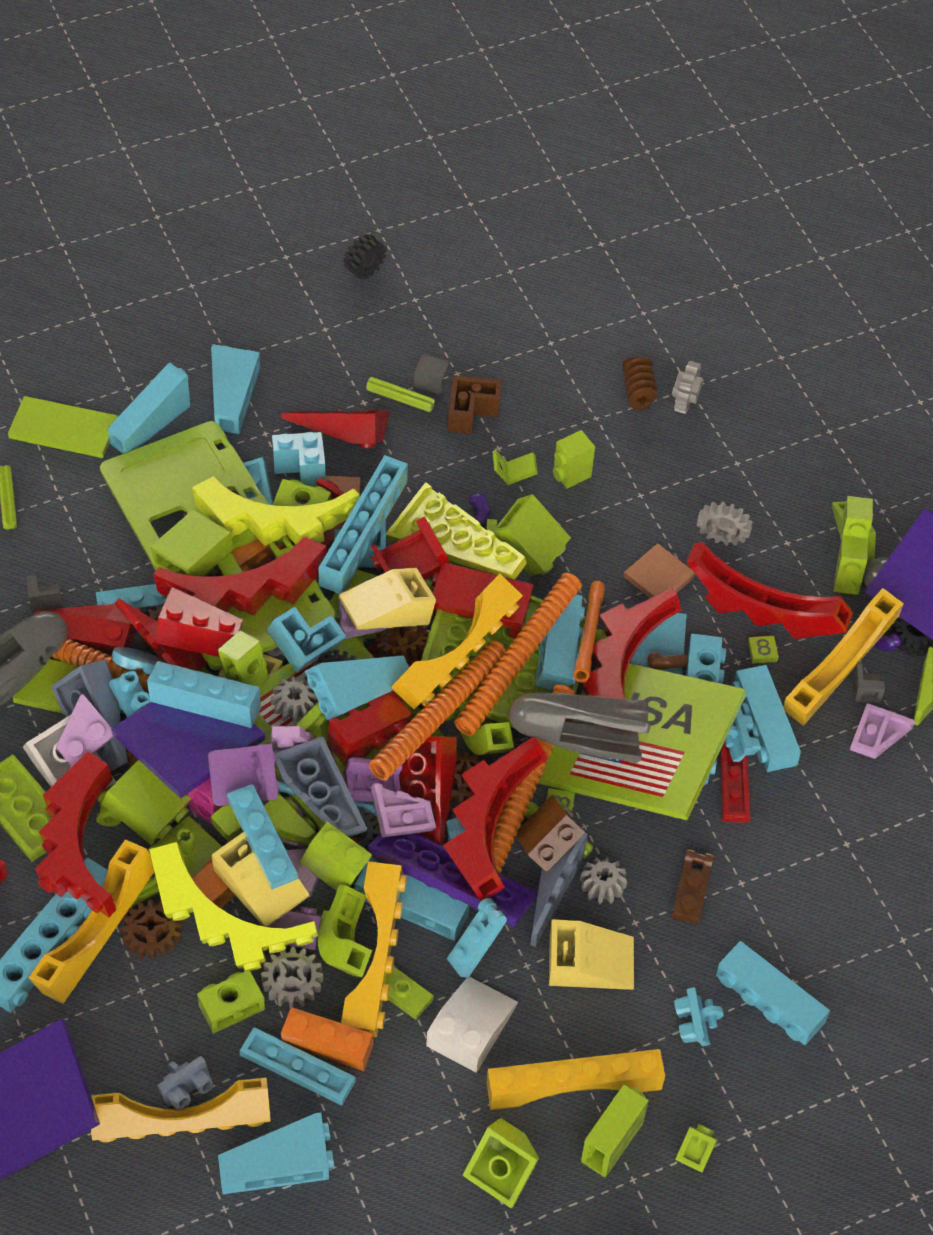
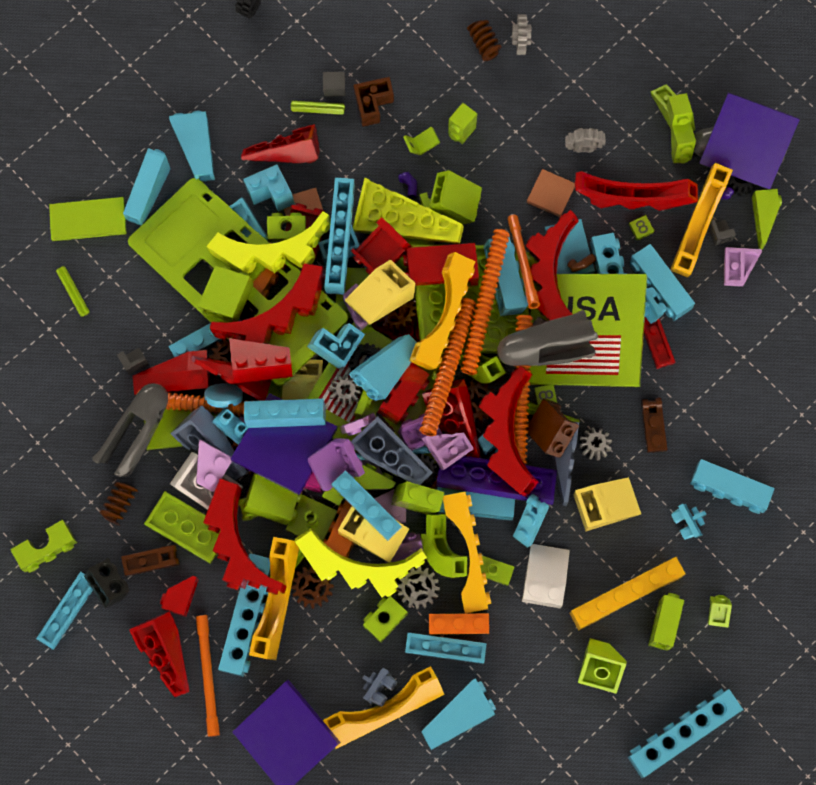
camera: 15 degrees left, 20 degrees up
lime brick [218,630,269,687] -> none

